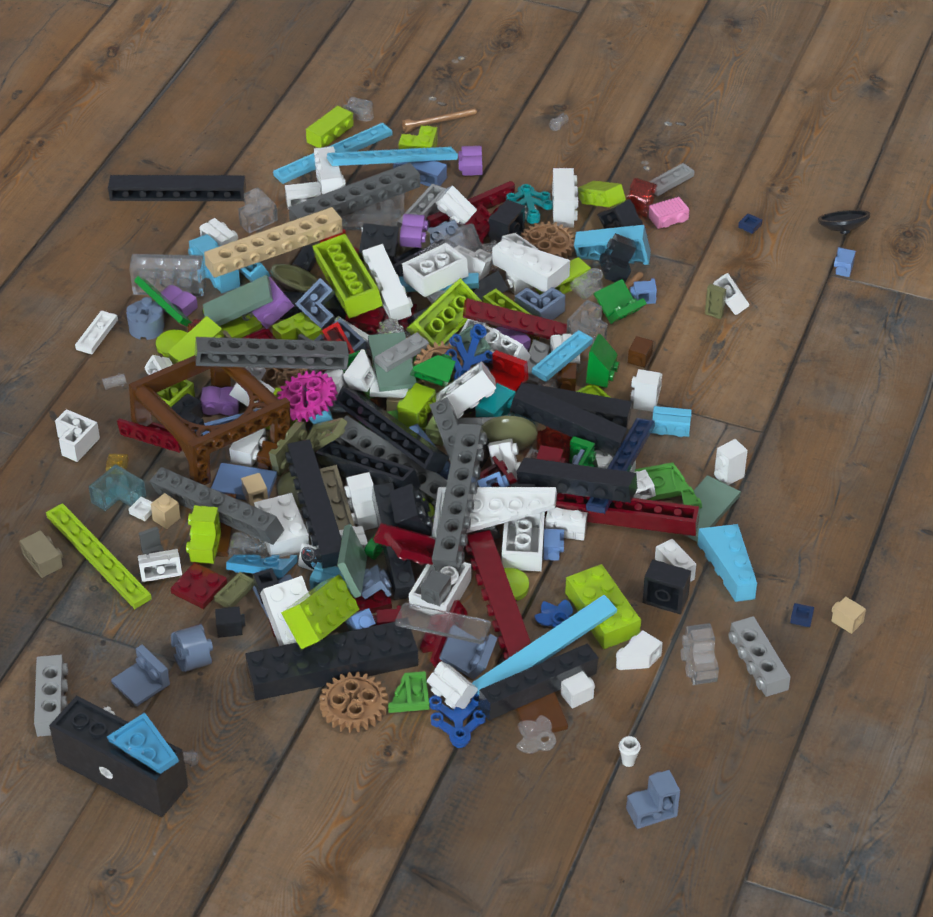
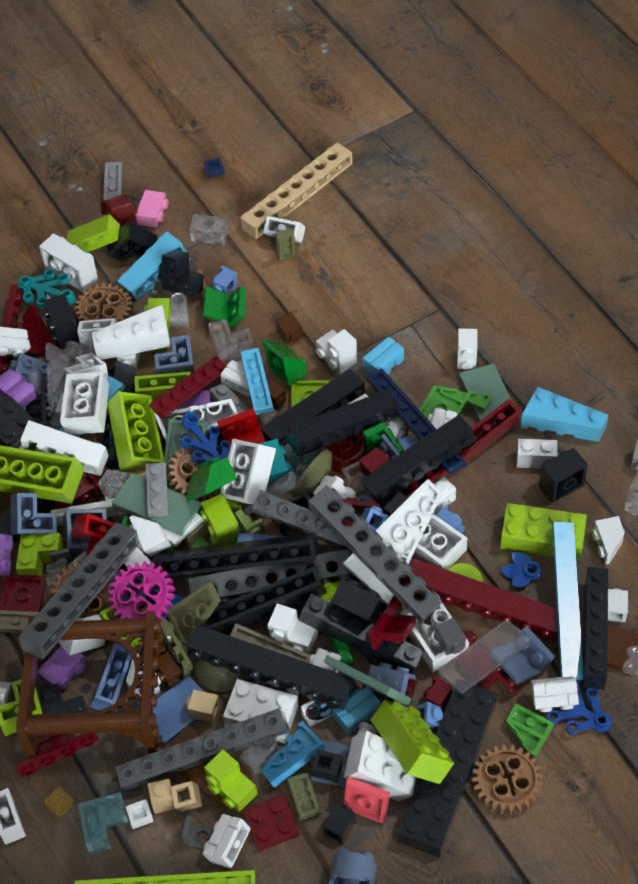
camera: 50 degrees left, 10 degrees up
black dish [818,210,870,234] -> none
medium blue brick [834,247,856,277] -> none
none -> tan brick [171,781,203,812]
none -> clear brick [189,214,229,245]
none -> tan brick [240,142,352,239]
none -> coral tile [343,776,390,824]

